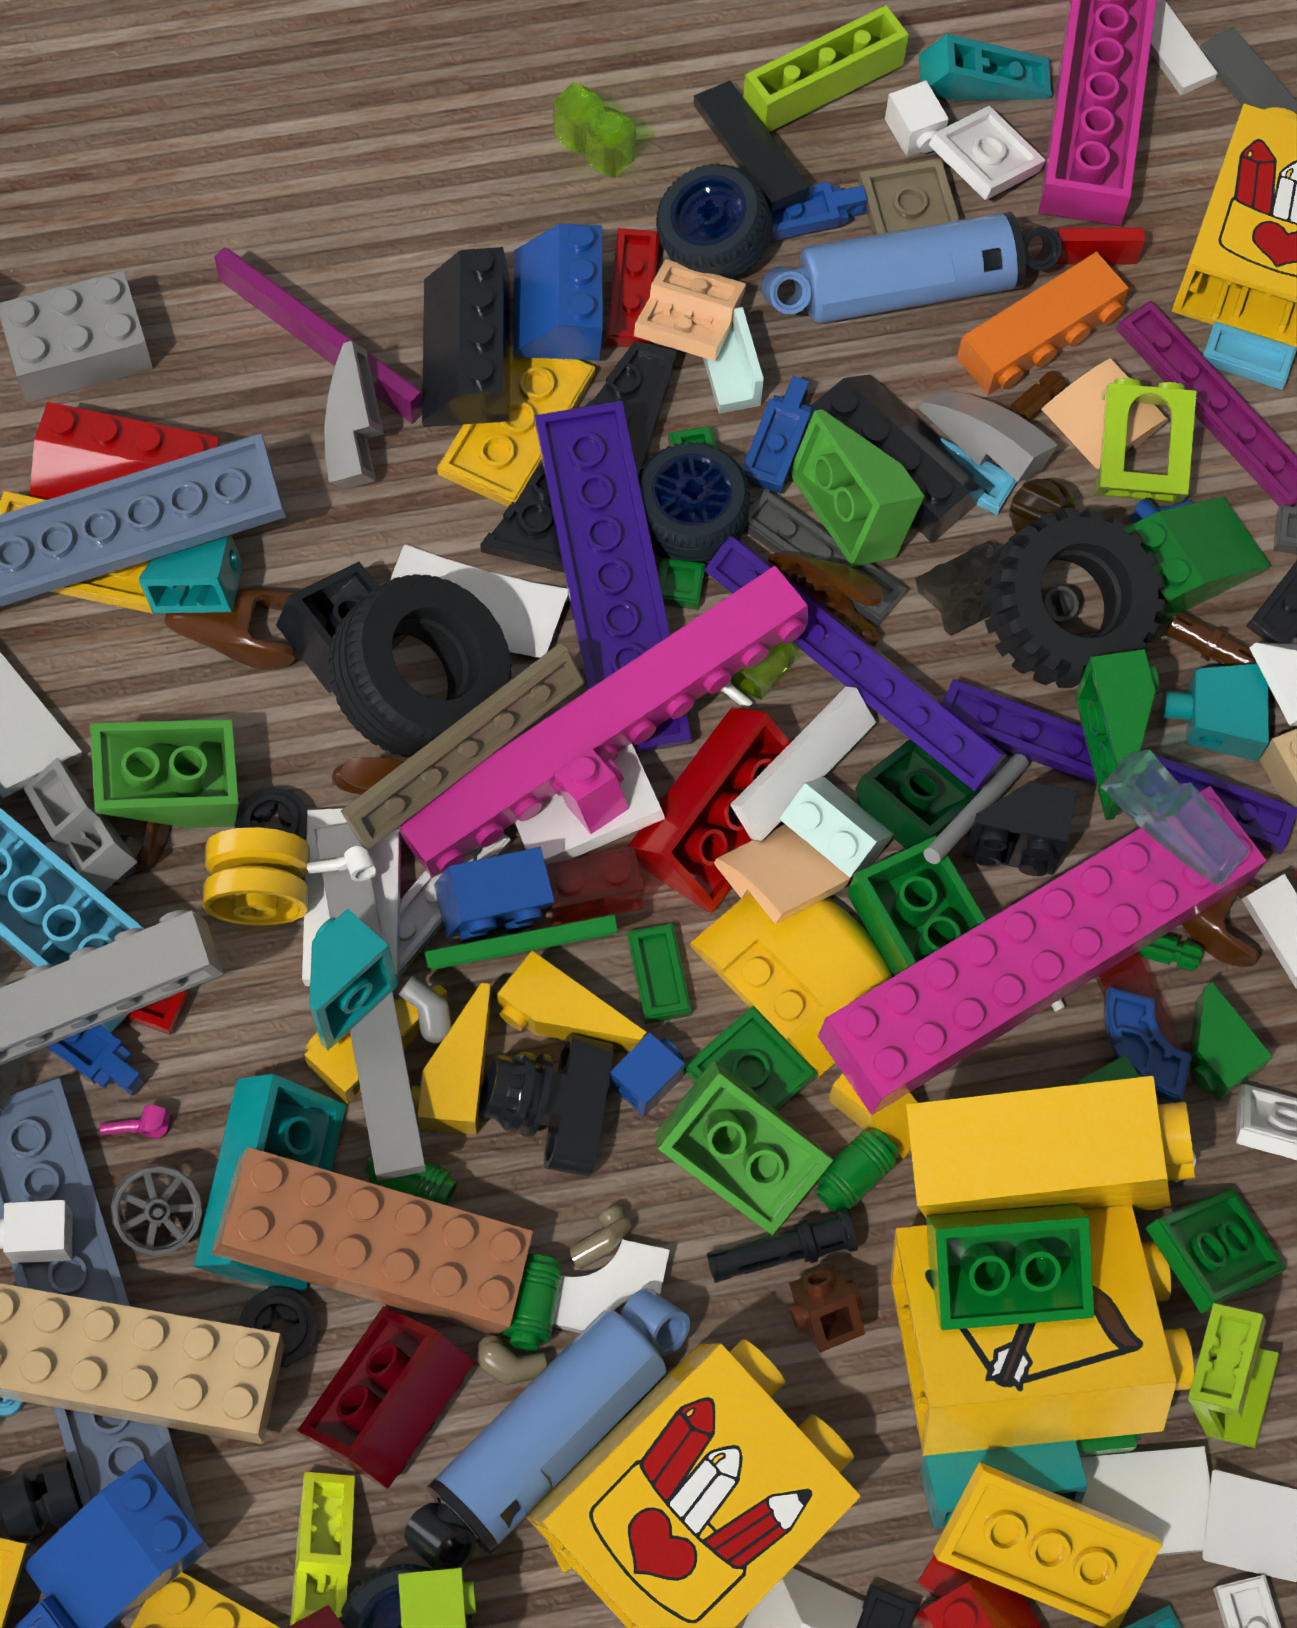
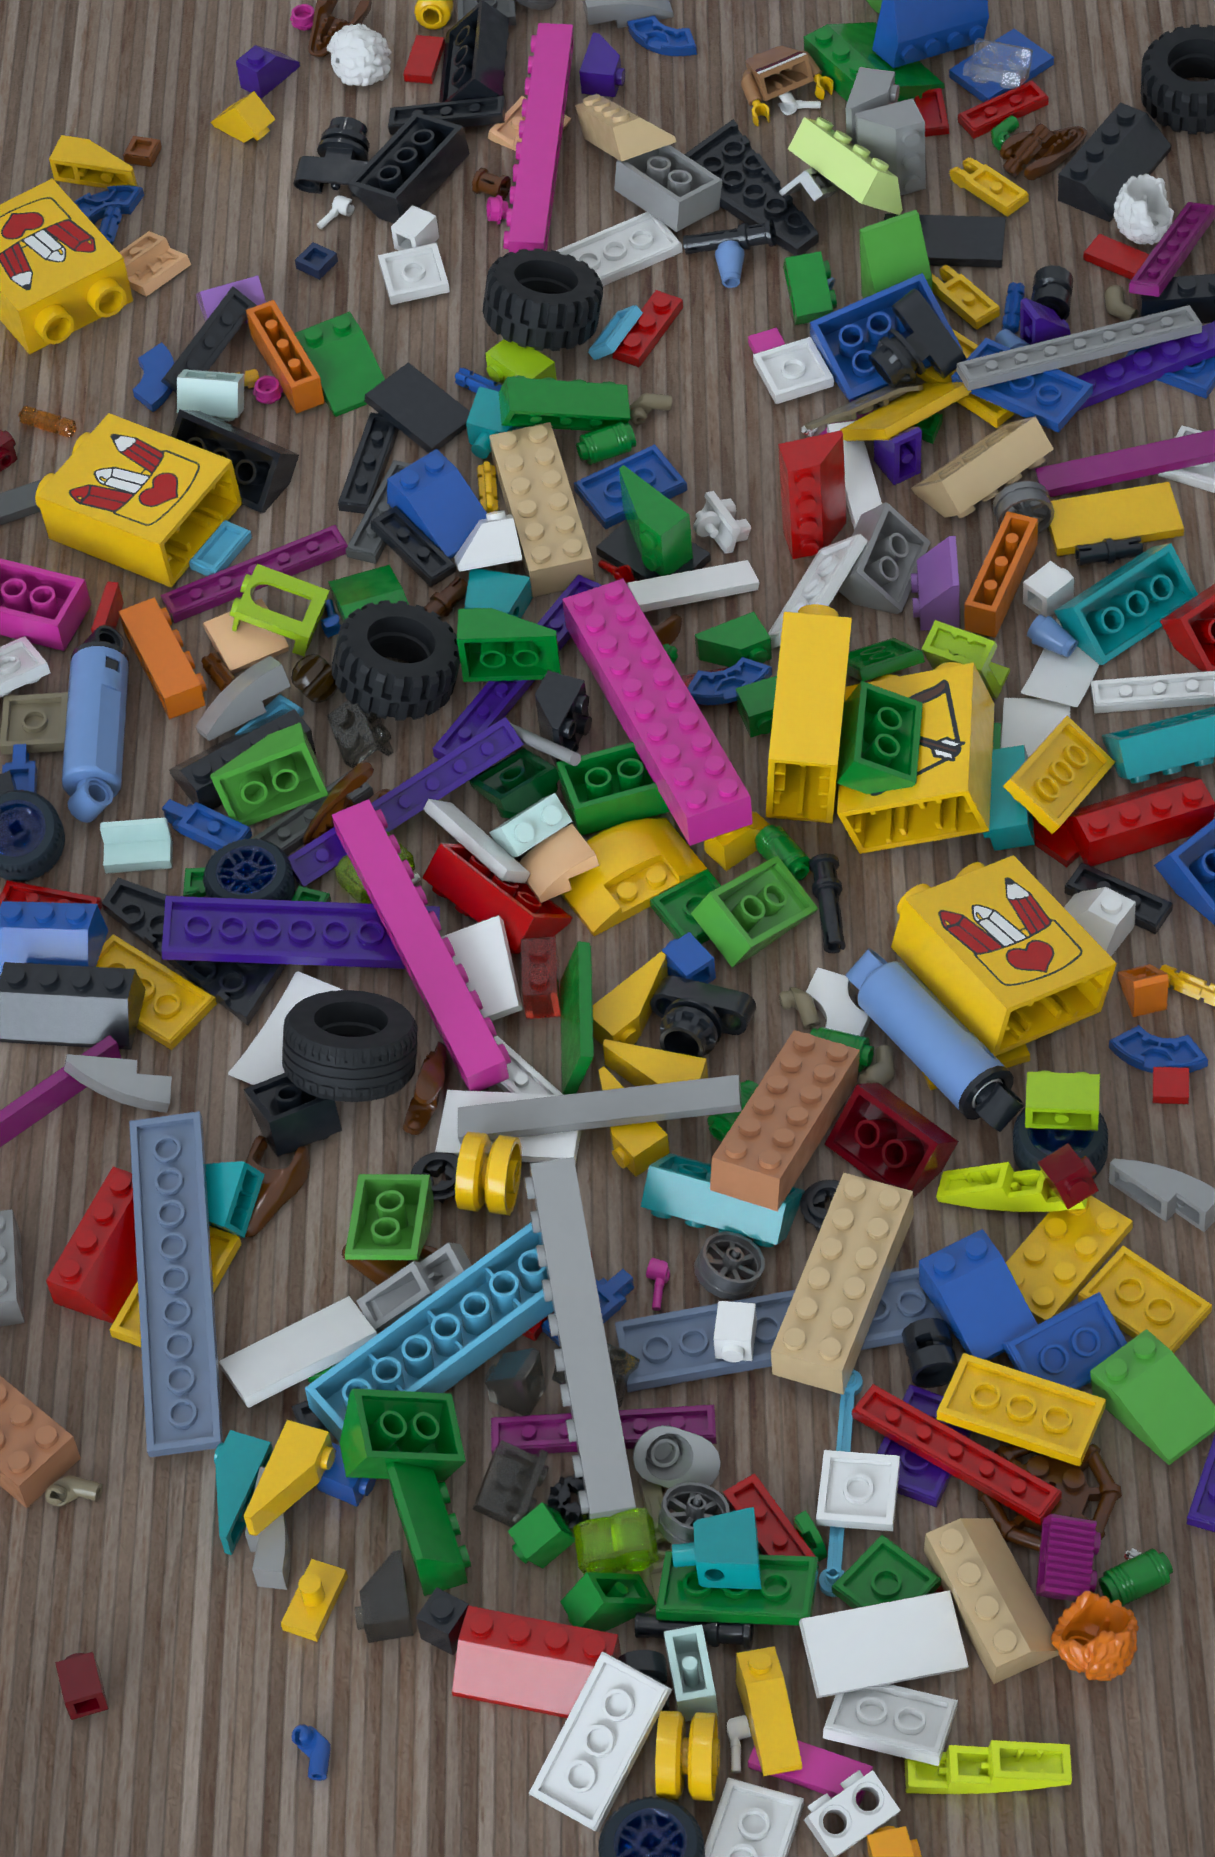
camera: 70 degrees left, 15 degrees down
white hand [307,846,376,881] -> none
teal slope [309,908,398,1050] -> none
dark tan tile [341,643,585,850] -> none
light grey arm [399,976,451,1043] -> none
blue brick [434,847,554,942] -> none
dark pink brick [553,748,629,834] -> none
green tile [627,923,691,1024] -> none
light nougat slope [634,259,746,361] -> none
copper brick [787,1265,865,1353] -> none
clear light blue slope [1101,750,1249,885] -> none

